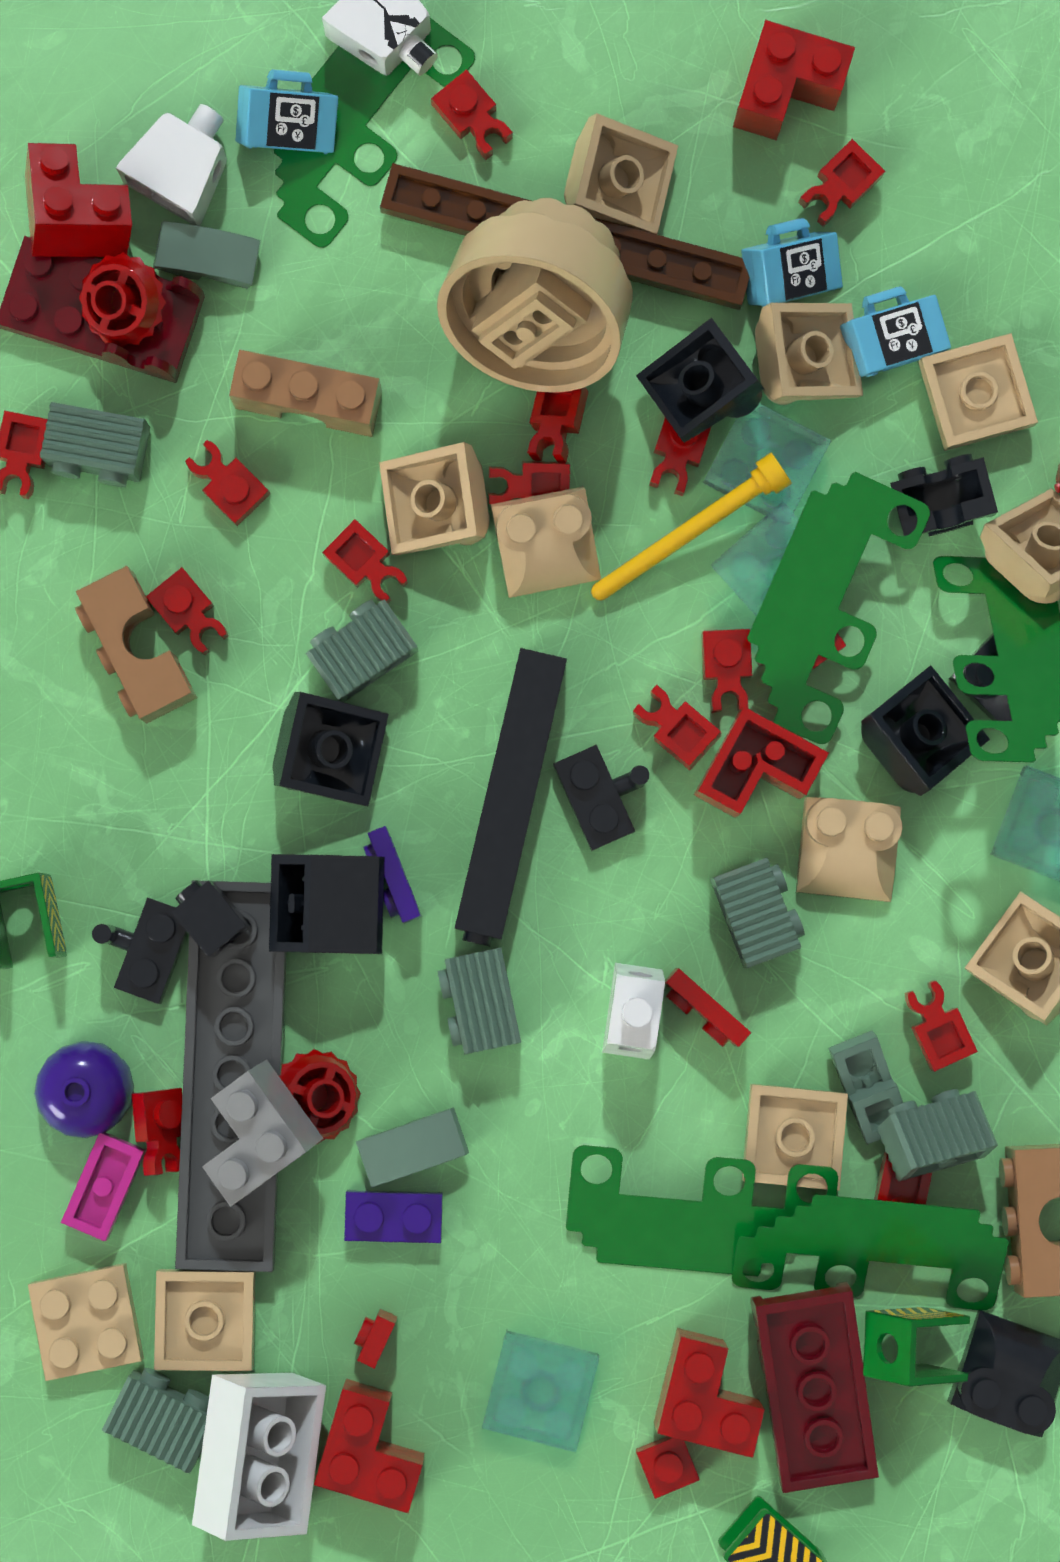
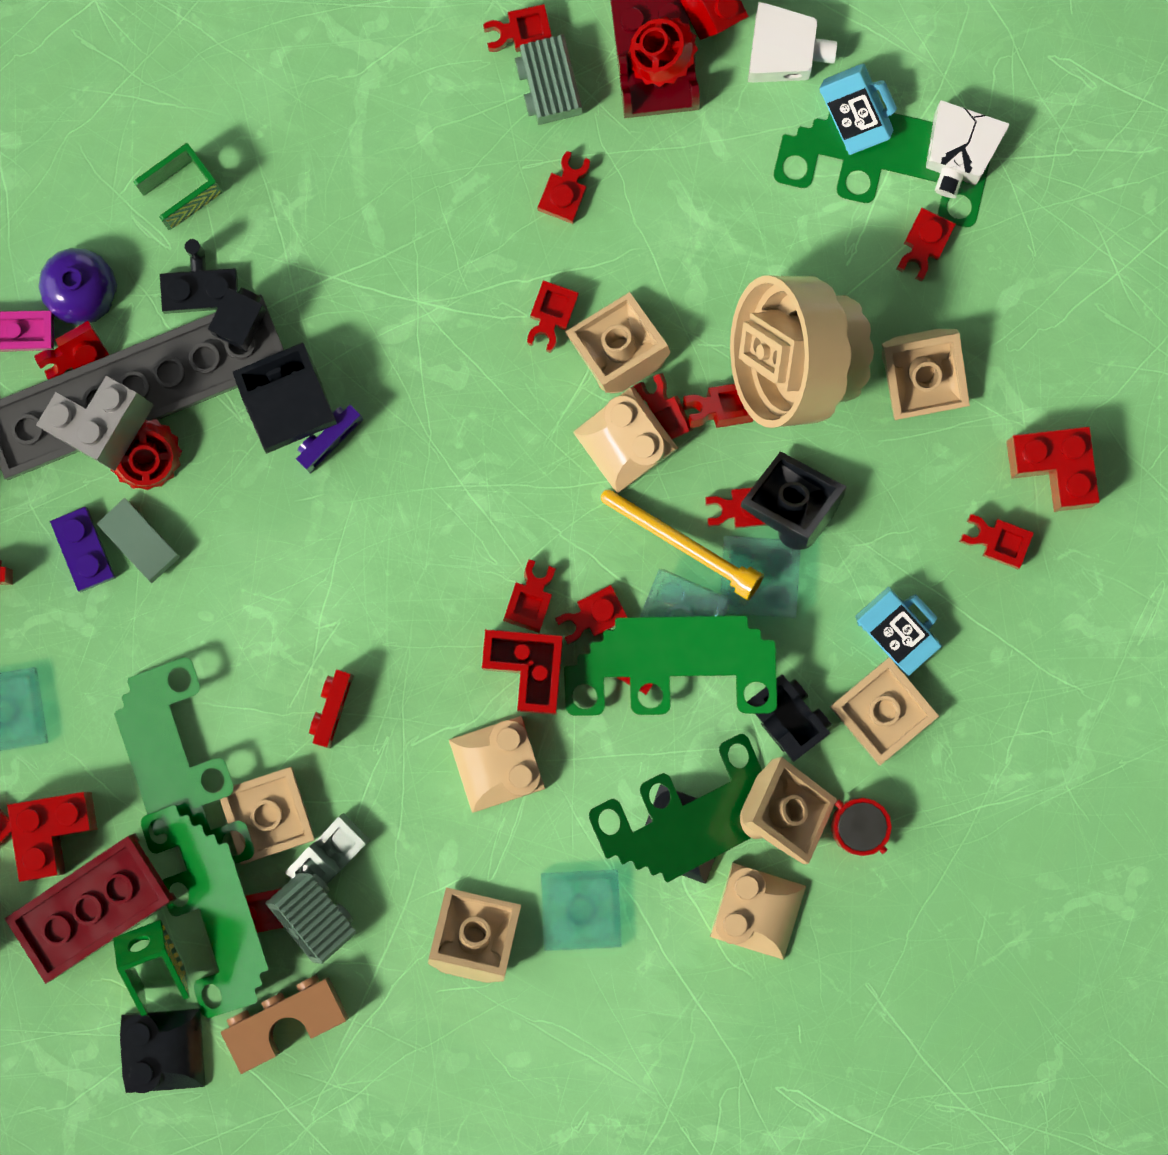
camera: 75 degrees right, 0 degrees up
medium nougat arch [75,566,197,724] -> none
red plate [145,567,228,655] -> none
sand green slope [153,221,260,289] -> none
medium nougat arch [229,350,382,437] -> none
black slope [272,692,389,807] -> none
sand green brick [306,599,418,702] -> none
reddish brown plate [380,163,750,310] -> none
sand green brick [438,948,521,1055] -> none
black brick [455,648,567,947] -> none
black plate [553,744,649,851] -> none
white torso [602,963,665,1060] -> none
sand green brick [710,858,805,968] -> none
medium azure piece [741,218,843,307] -> none
tan slope [755,303,863,405] -> none
black slope [861,665,990,796] -> none
red plate [905,981,978,1072] -> none

